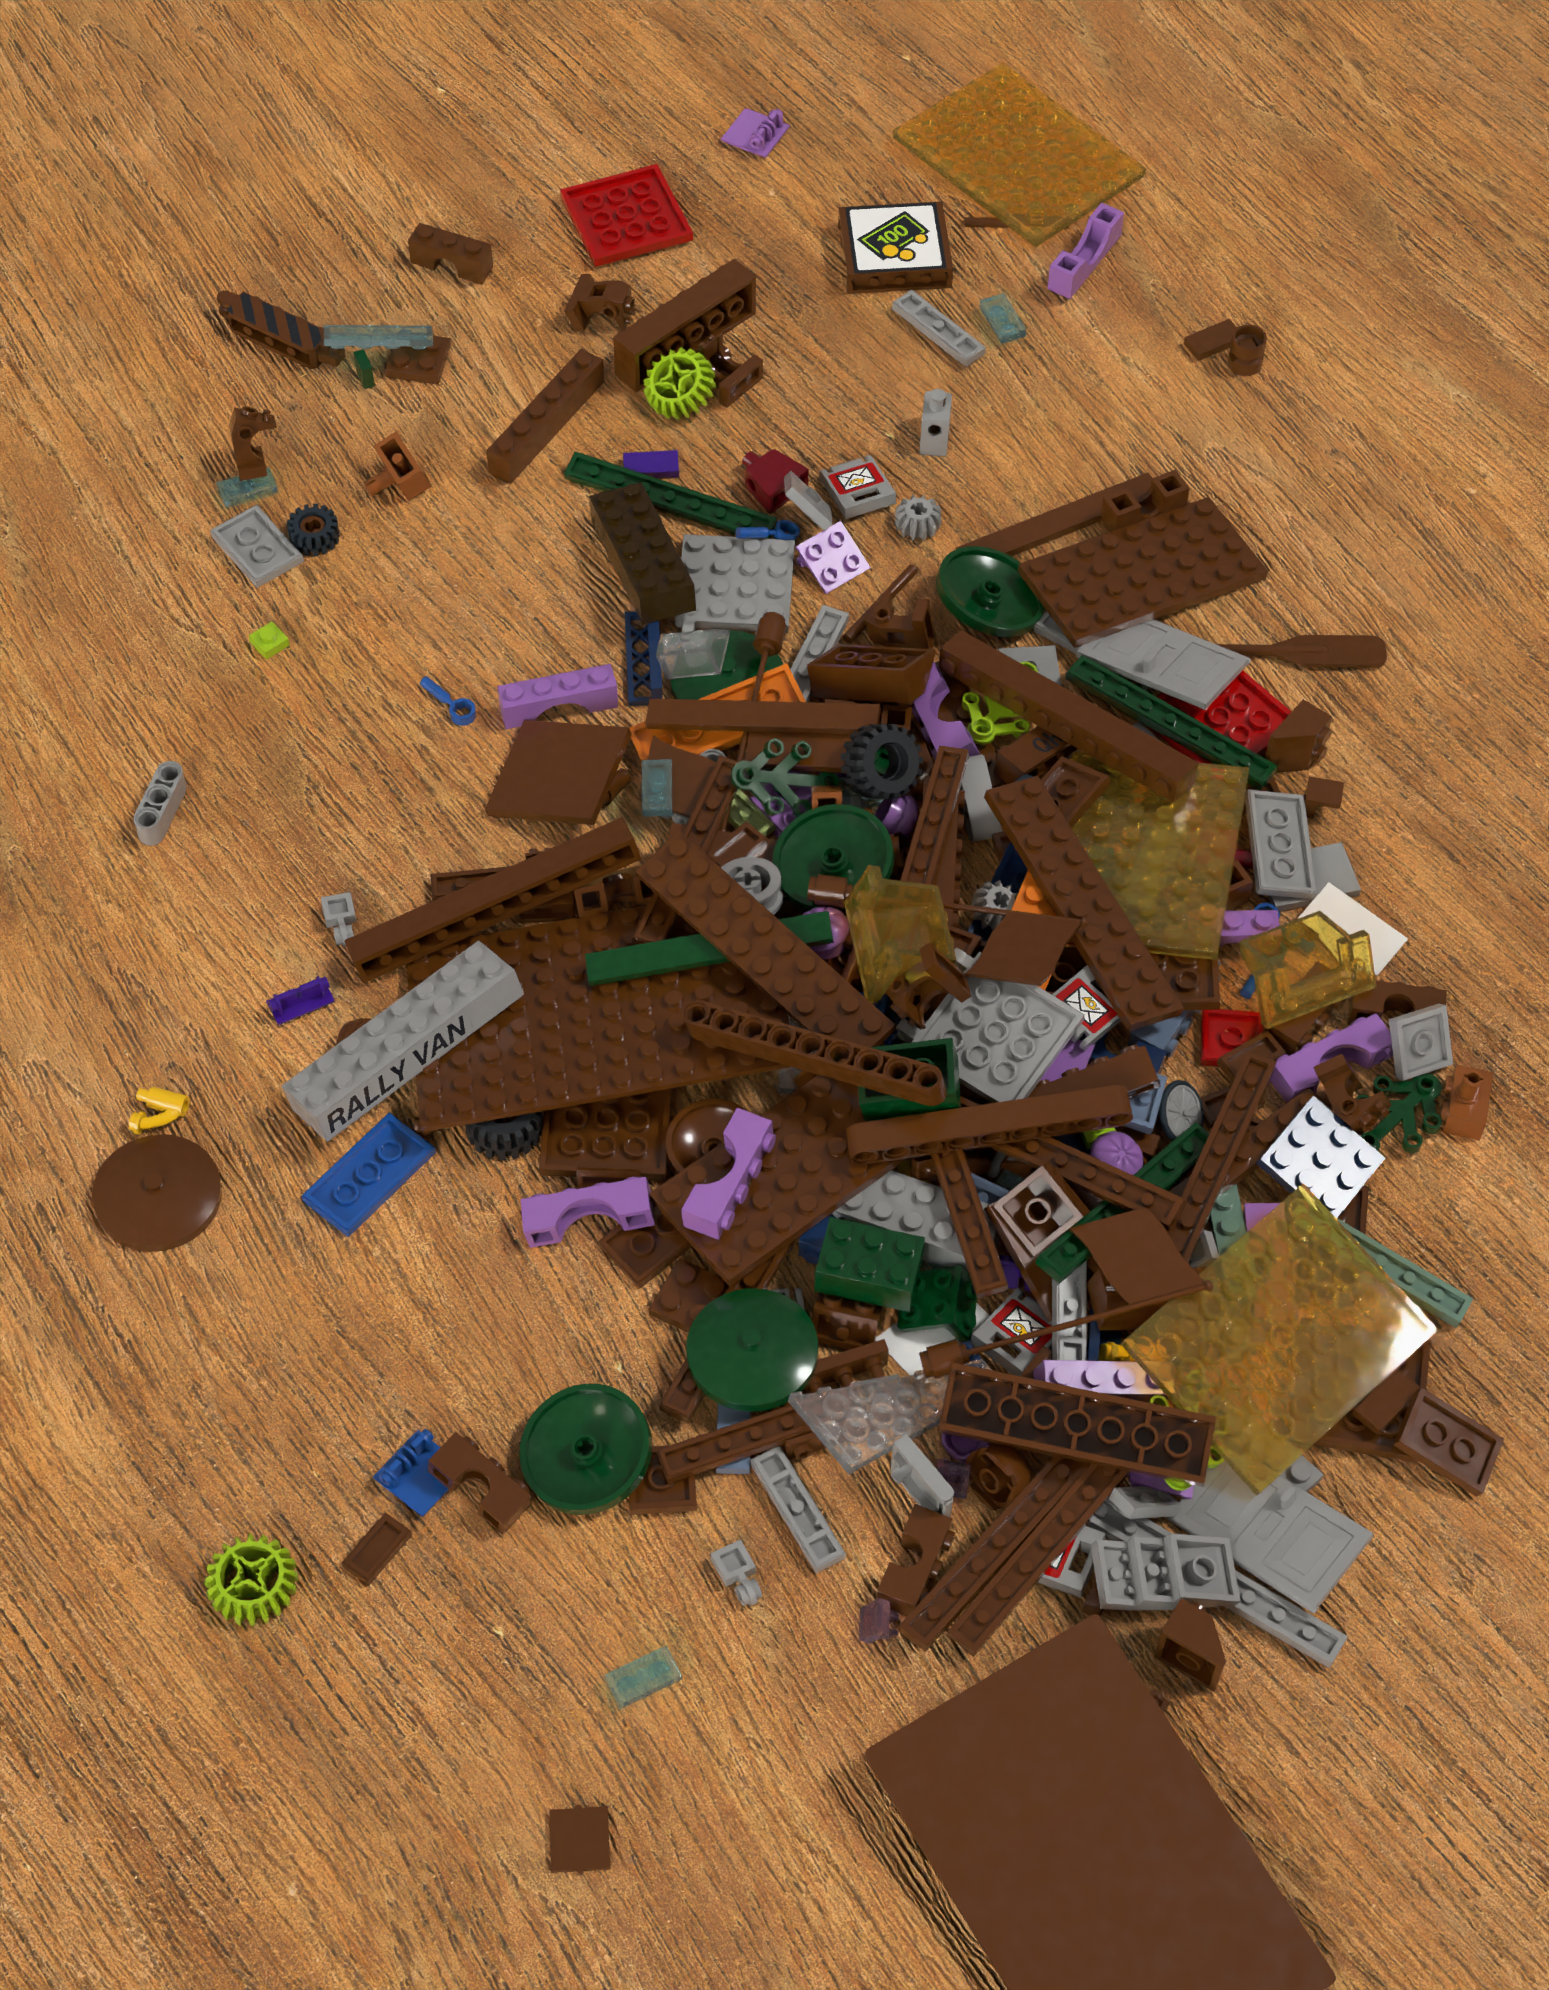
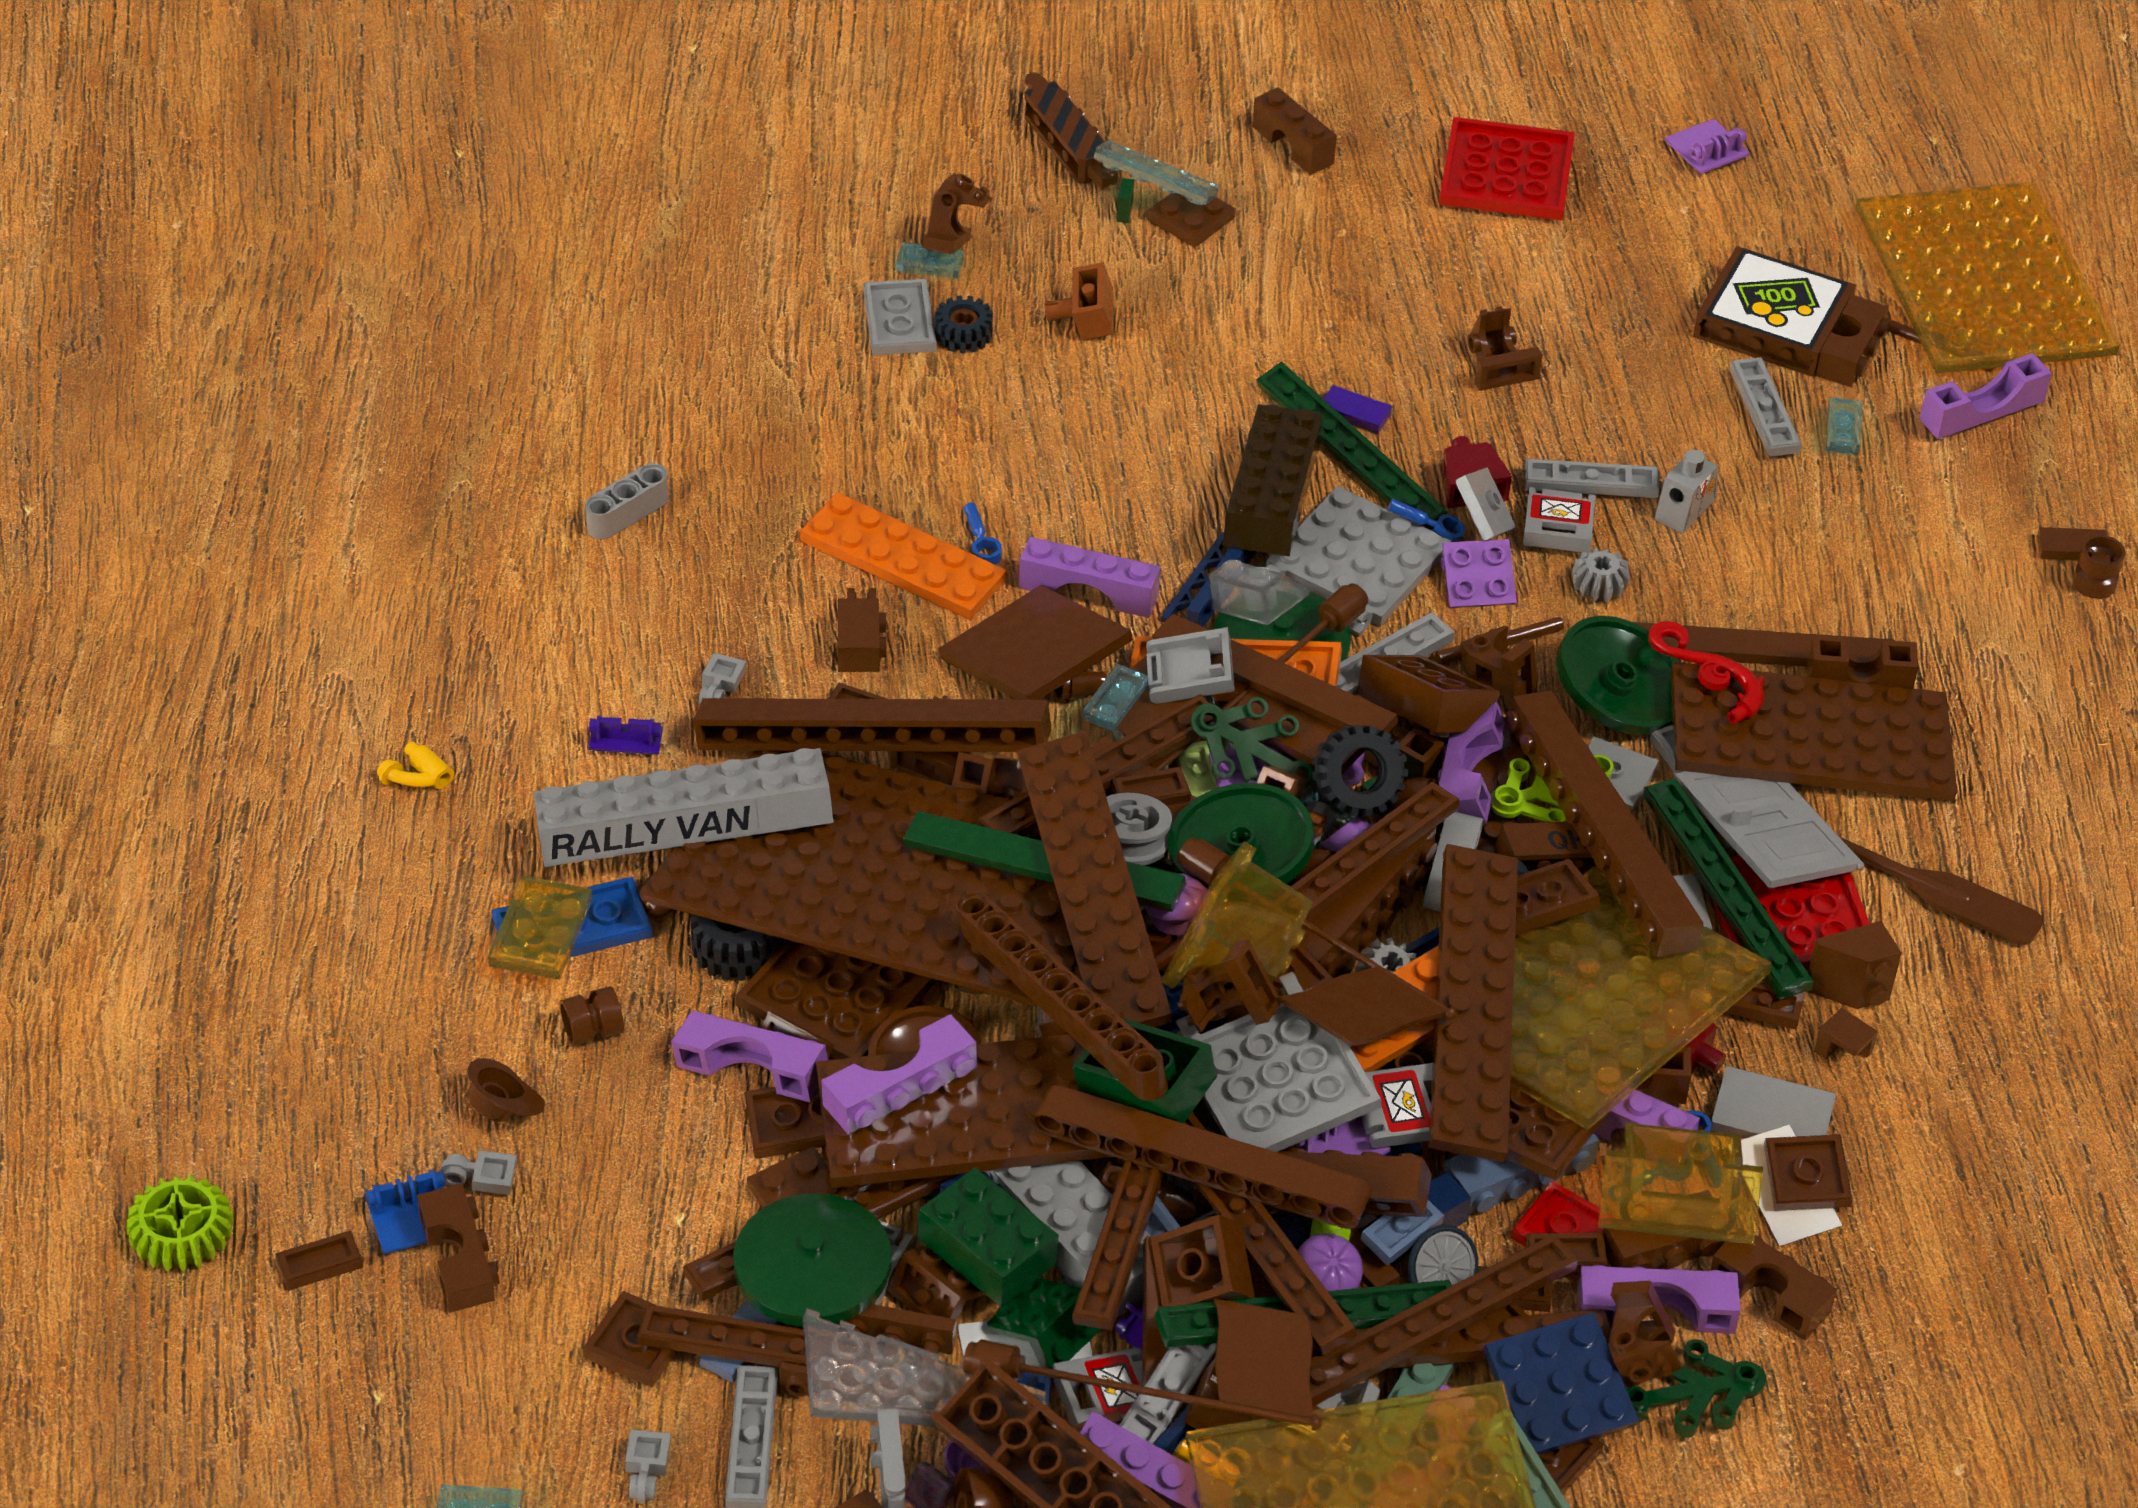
camera: 30 degrees right, 10 degrees down
reddish brown dish [92,1134,222,1252] -> none
lime plate [248,621,290,660] -> none
reddish brown brick [486,349,604,484] -> none
dark green dish [519,1384,652,1515] -> none
reddish brown tile [564,274,636,331] -> none
reddish brown brick [613,258,756,392] -> none
lime gear [643,347,716,420] -> none
light grey tile [1244,790,1317,899] -> none
light grey plate [1389,1003,1453,1081] -> none
dark orange brick [1439,1065,1493,1140] -> none
none -> light grey plate [440,1150,517,1195]
none -> reddish brown piece [467,1058,545,1122]
none -> clear yellow plate [488,875,593,980]
none -> reddish brown wheel [559,986,624,1047]
none -> orange plate [800,492,1007,620]
none -> reddish brown hinge [838,588,887,672]
none -> light grey container [1146,627,1235,704]
none -> light grey plate [1525,459,1659,498]
none -> red plant [1648,621,1765,724]
none -> reddish brown tile [1764,1134,1853,1211]
none -> reddish brown arch [1815,294,1890,388]

